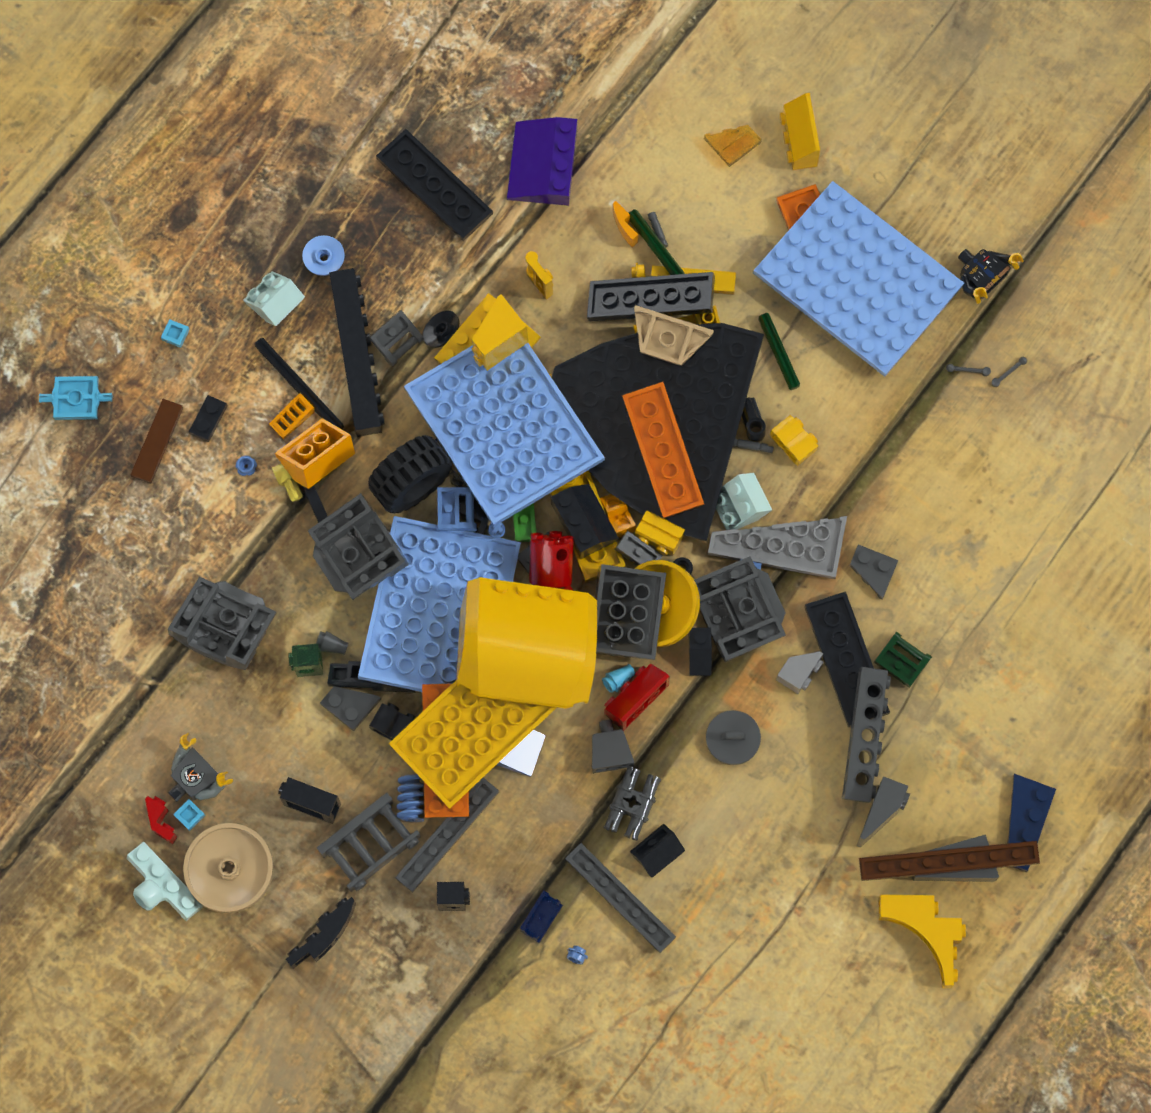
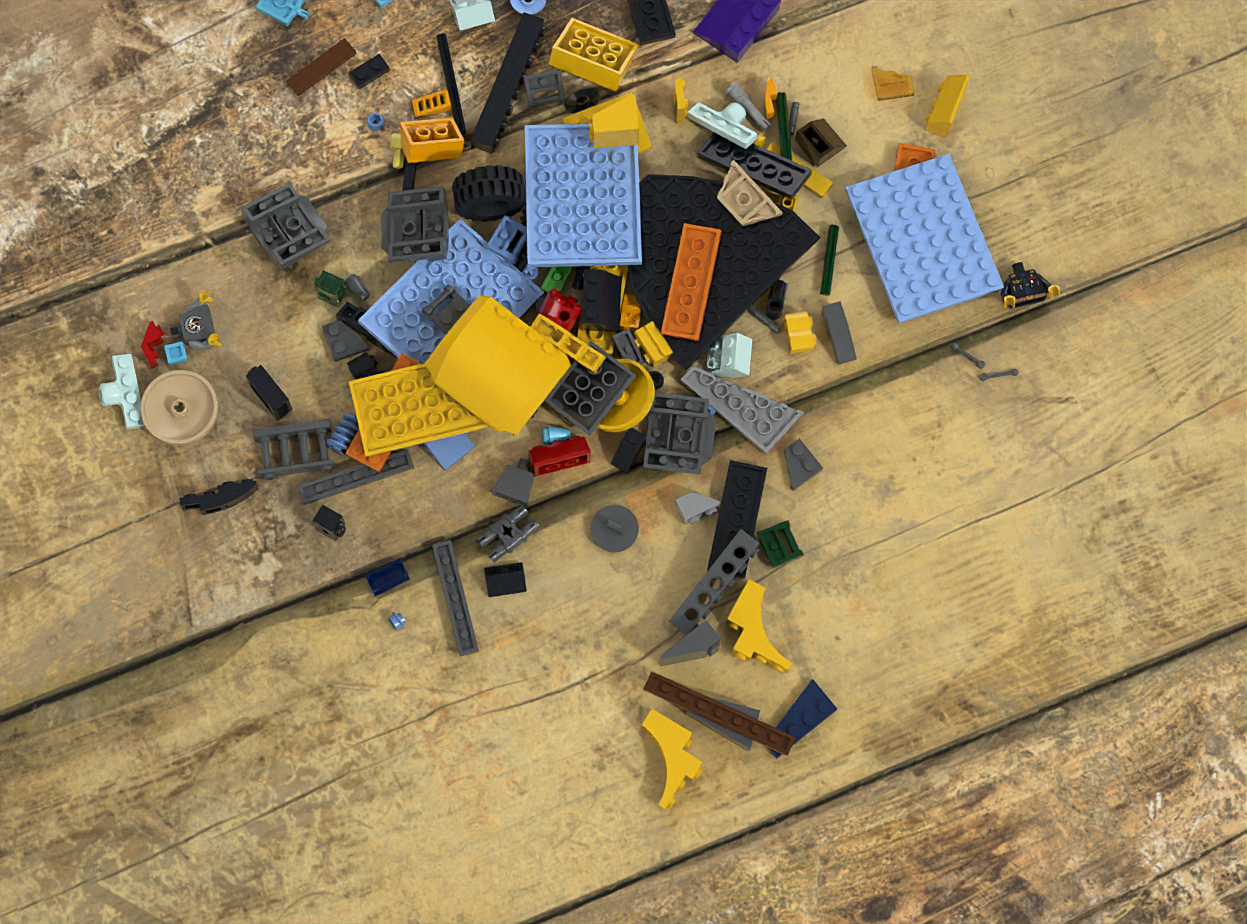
camera: 25 degrees right, 0 degrees up
none -> dark grey plate [421,284,471,334]
none -> yellow slope [530,313,606,373]
none -> yellow slope [549,18,639,91]
none -> black pin [572,266,589,291]
none -> light aqua plate [687,102,757,149]
none -> light grey pin [725,82,771,132]
none -> yellow arch [726,579,792,673]
none -> dark brown slope [795,118,847,168]
none -> dark grey slope [821,301,857,365]

